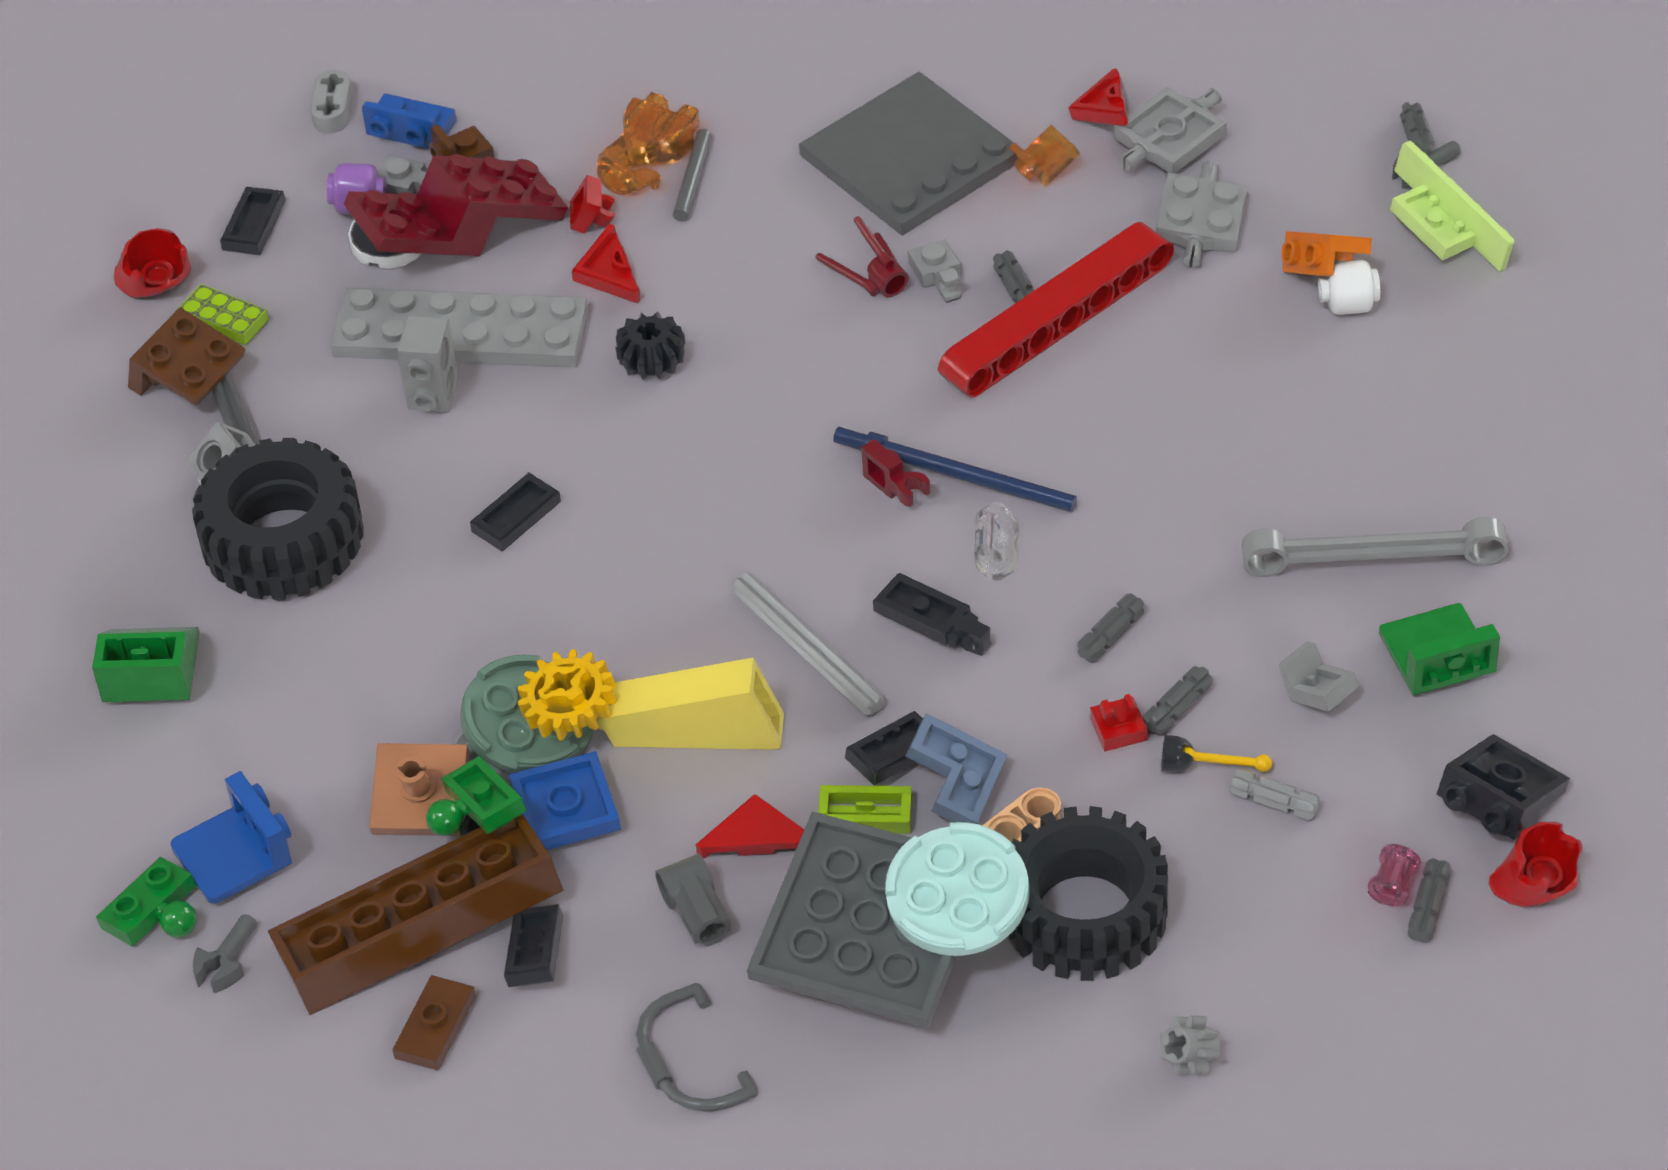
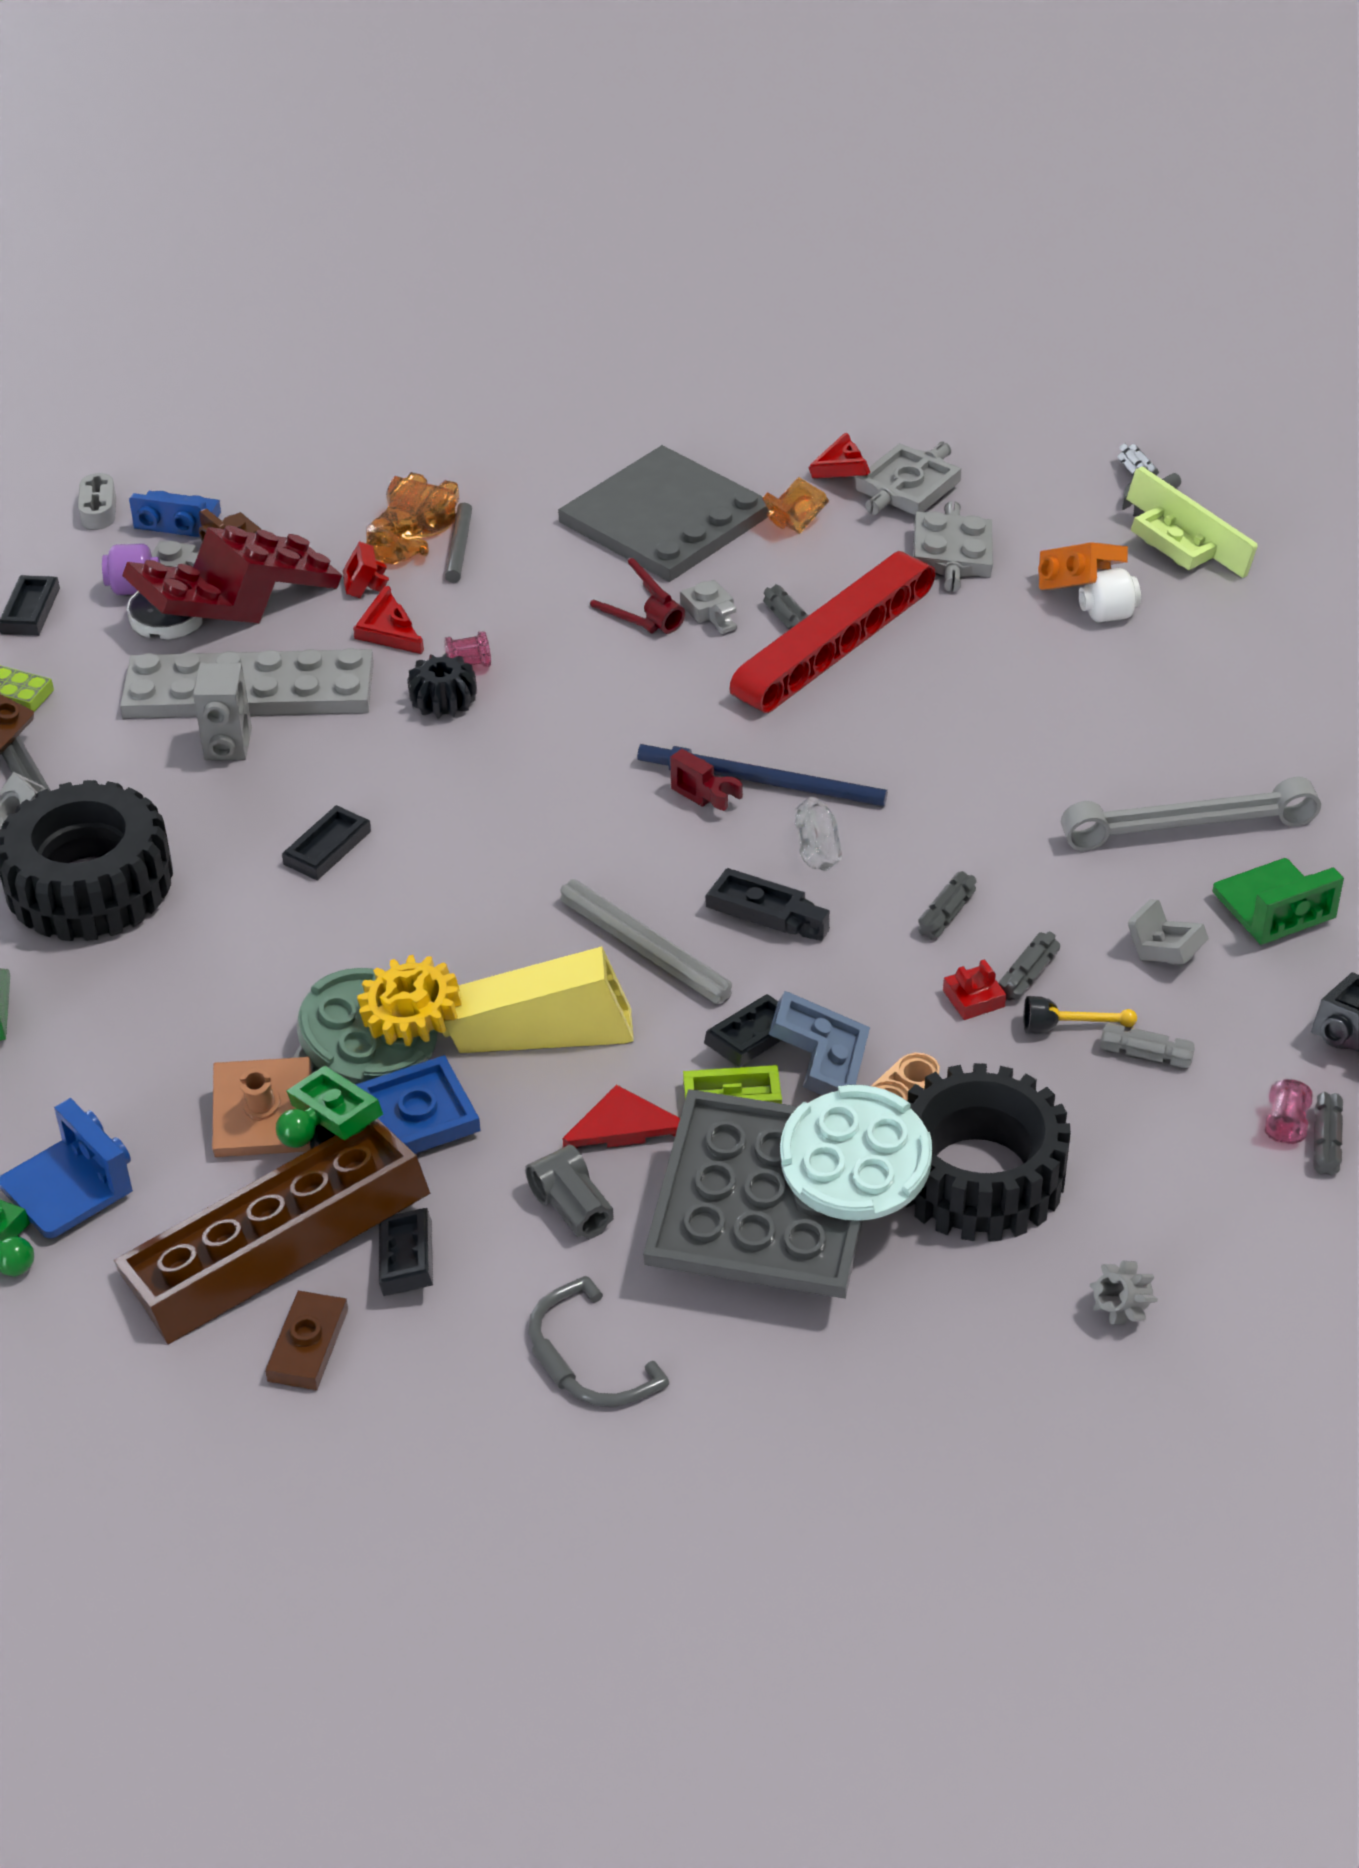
camera: 10 degrees left, 5 degrees down
dark grey bar [193,914,257,993] -> none
none -> clear pink bush [444,631,491,667]

